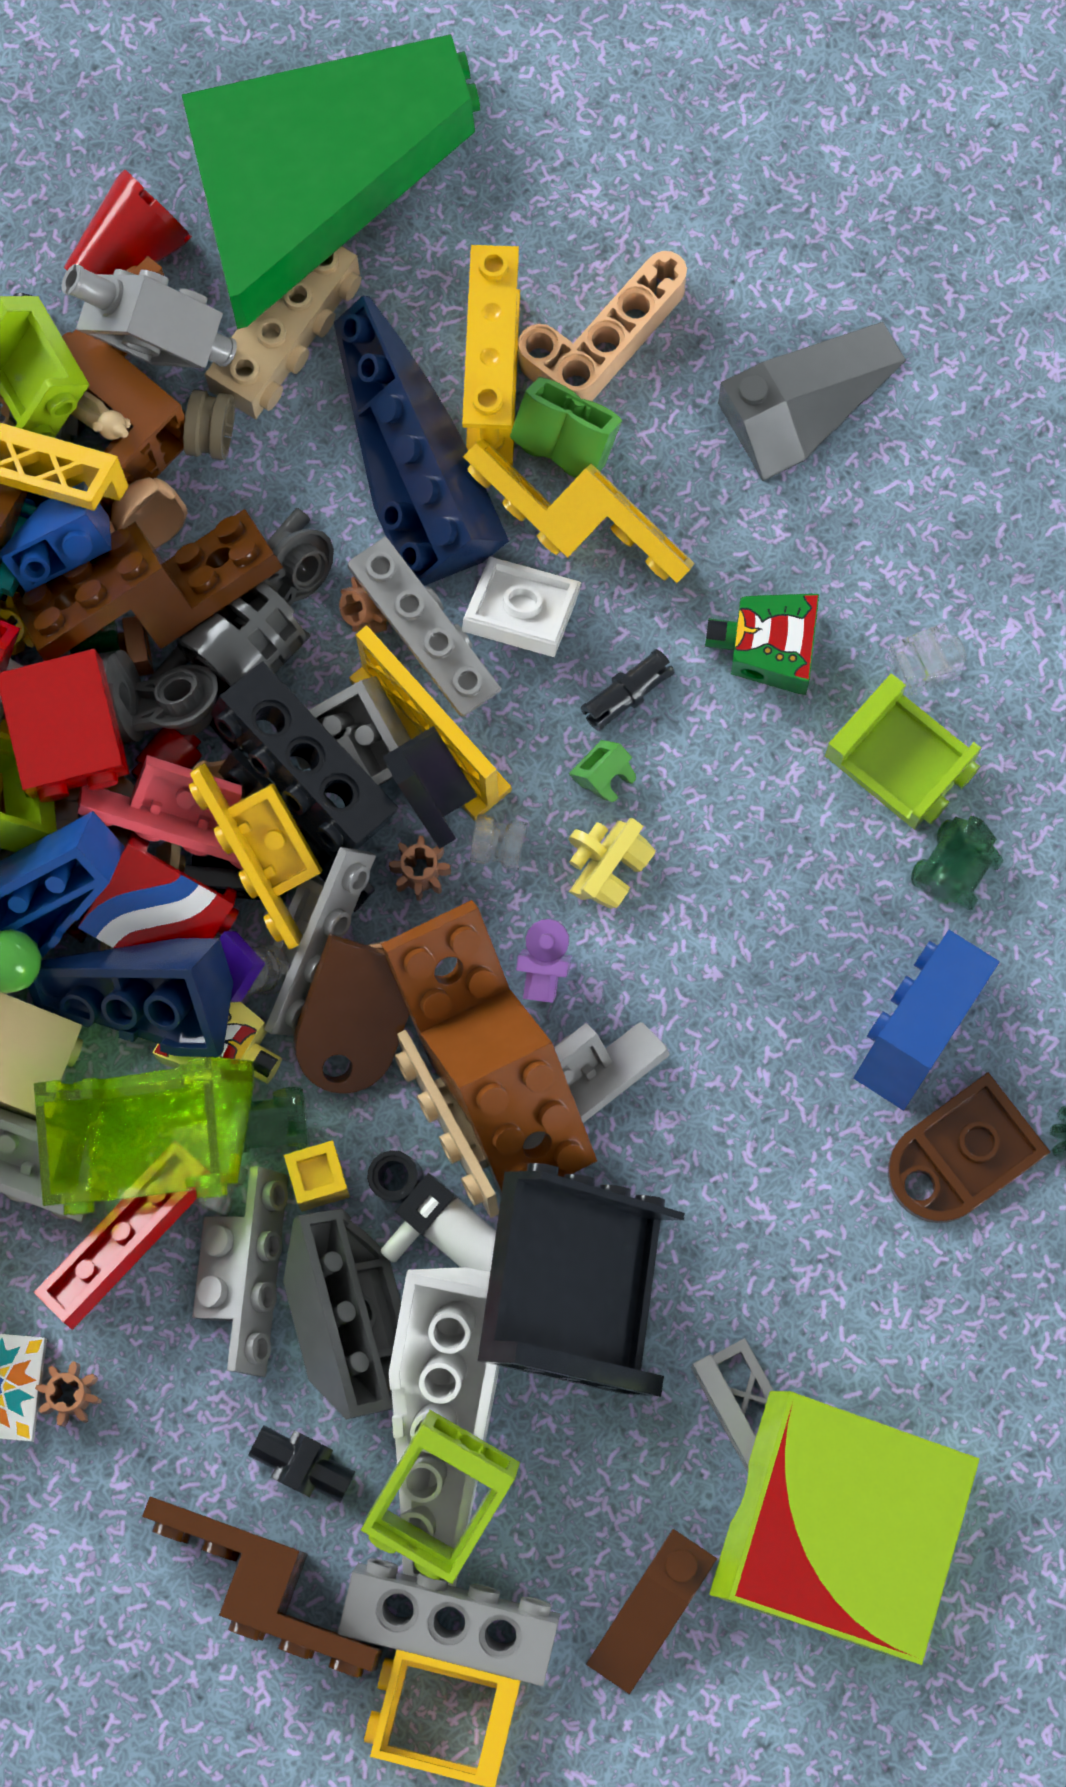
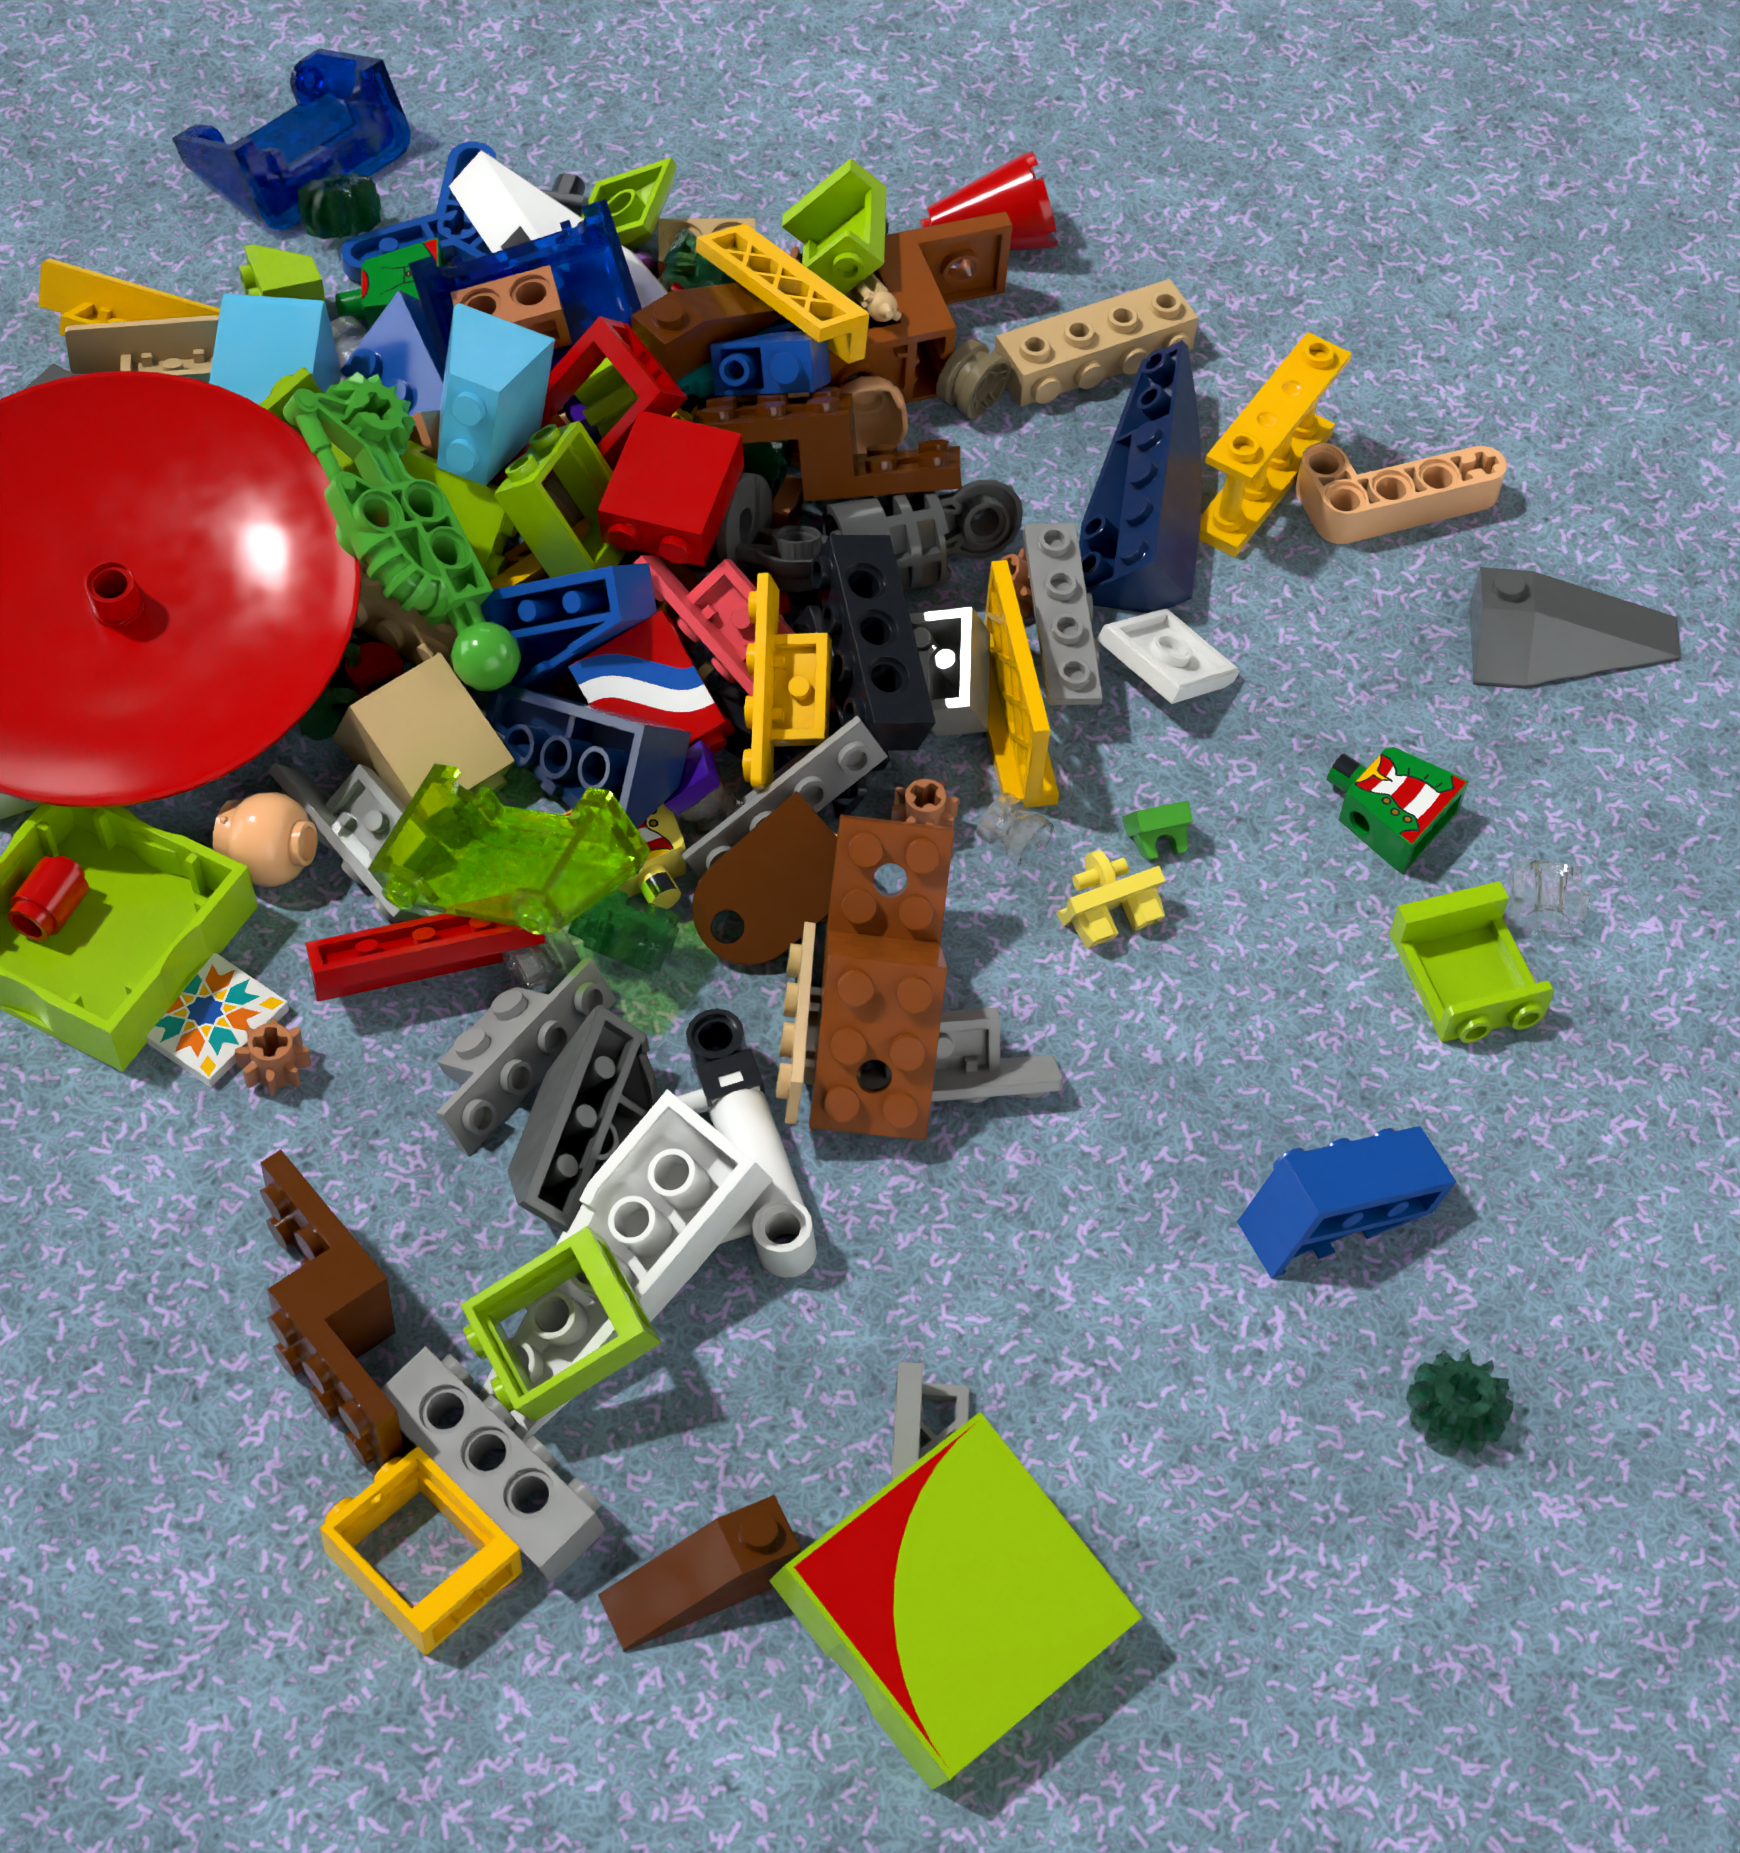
camera: 25 degrees right, 20 degrees down
light grey brick [62,264,237,368] -> none
green slope [182,34,480,329] -> none
black axle [248,1425,356,1503] -> none
yellow brick [284,1140,350,1212] -> none
black panel [383,726,477,849] -> none
yellow bracket [463,438,695,583] -> none
black panel [478,1163,685,1397] -> none
bright green brick [510,377,622,478] -> none
medium lavender hips [516,919,572,1003] -> none
black pin [581,649,675,731] -> none
reddish brown tile [888,1072,1050,1223] -> none
clear green piece [911,816,1004,910] -> none

